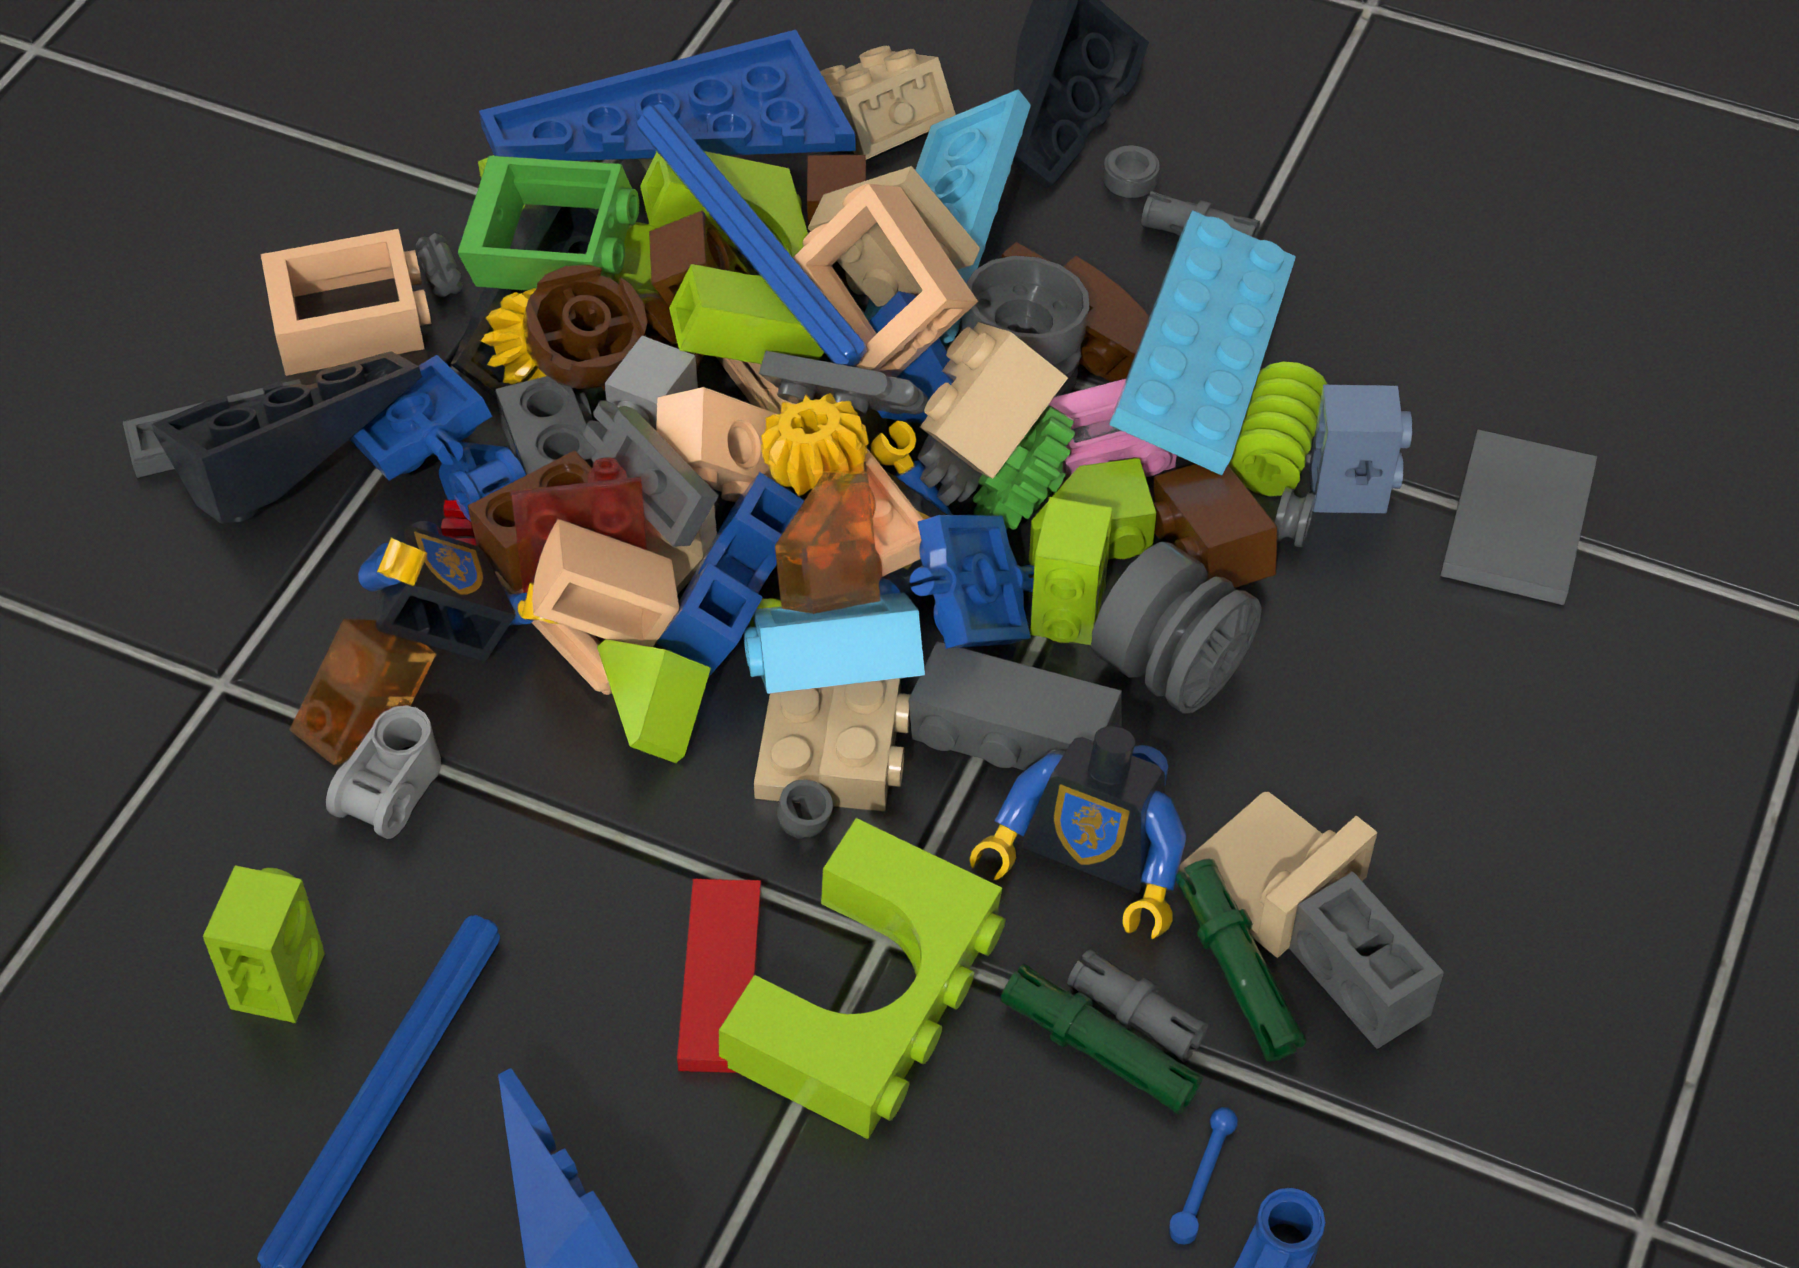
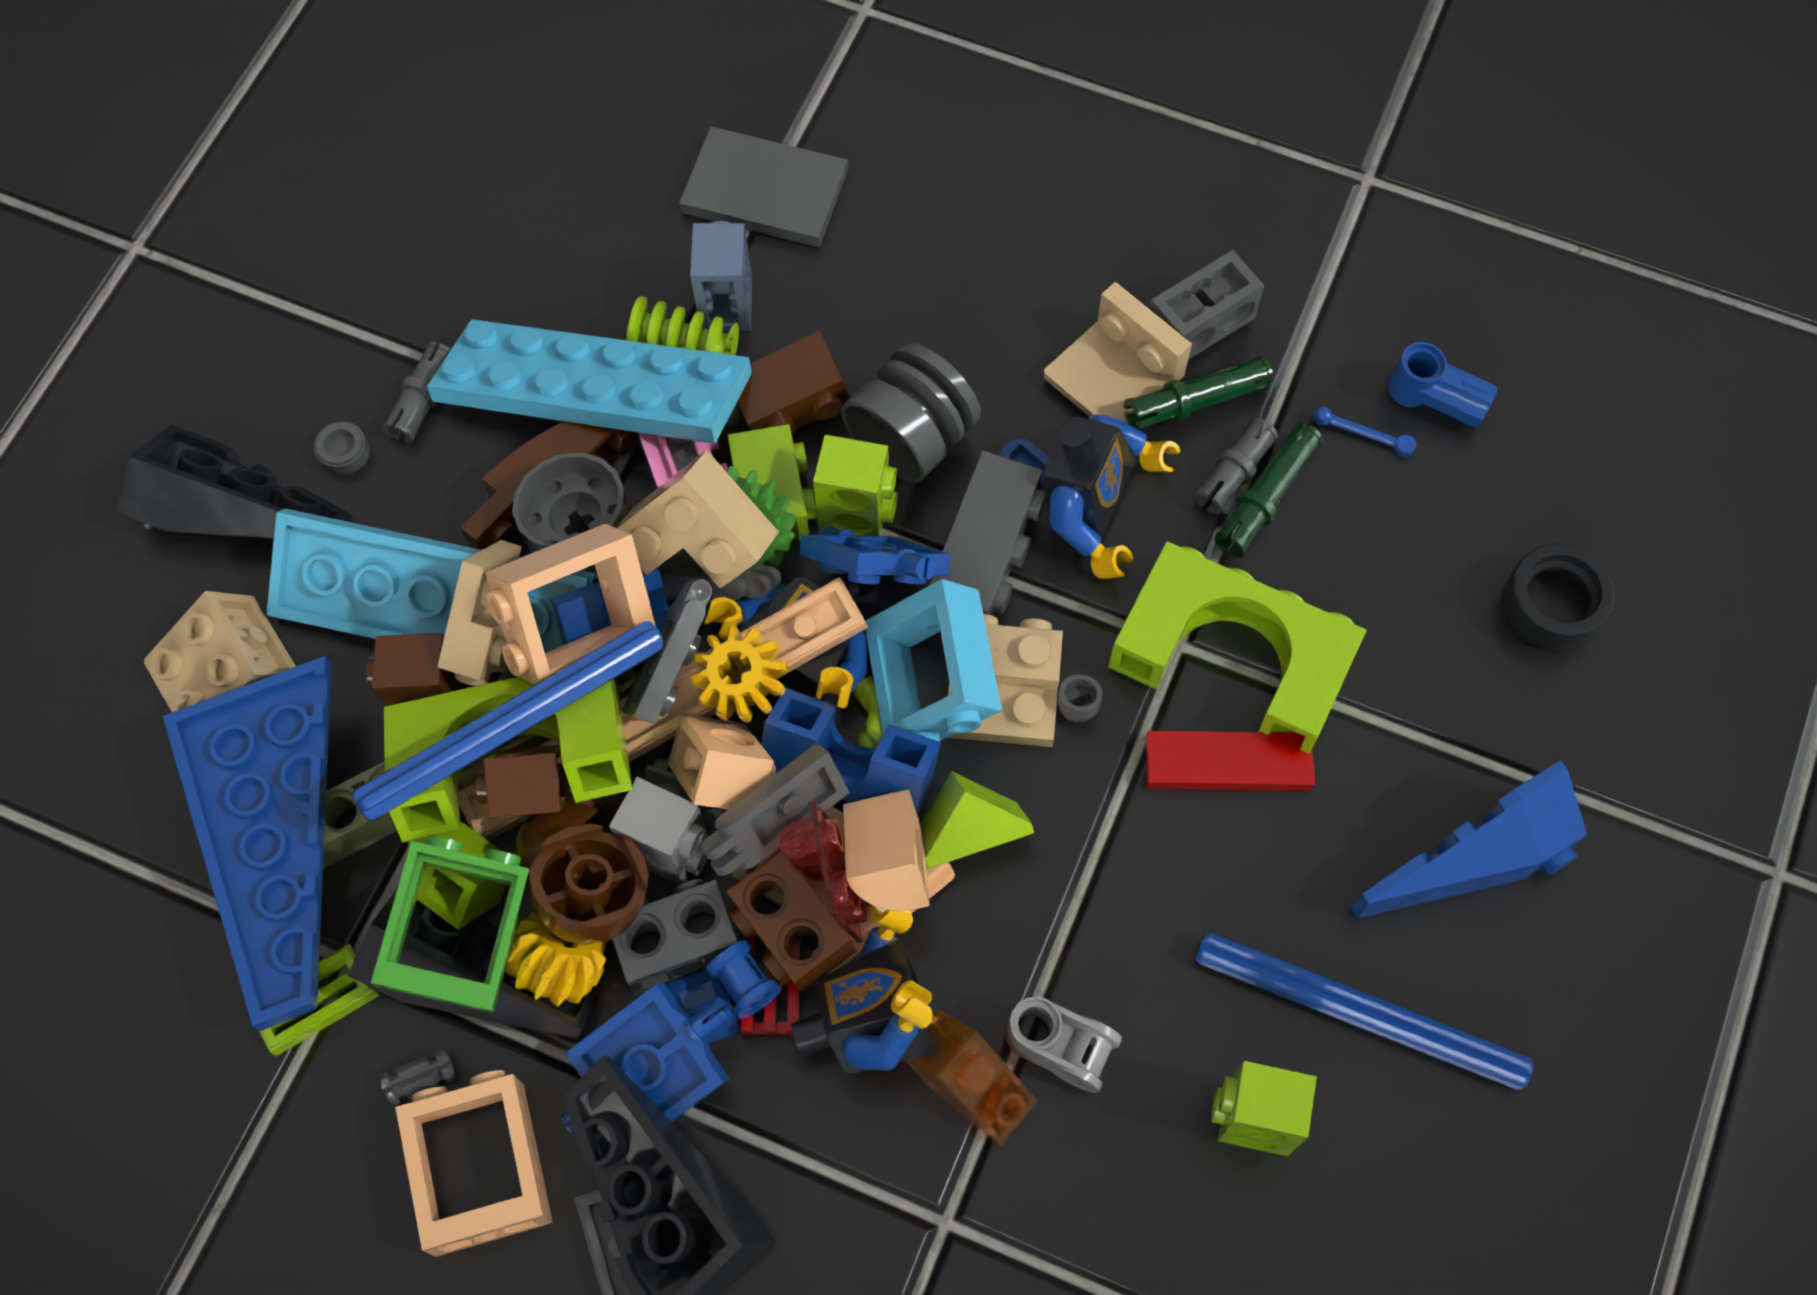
camera: 90 degrees left, 15 degrees up
clear orange slope [775,470,882,614] -> none
dark grey bush [1275,487,1316,548] -> none

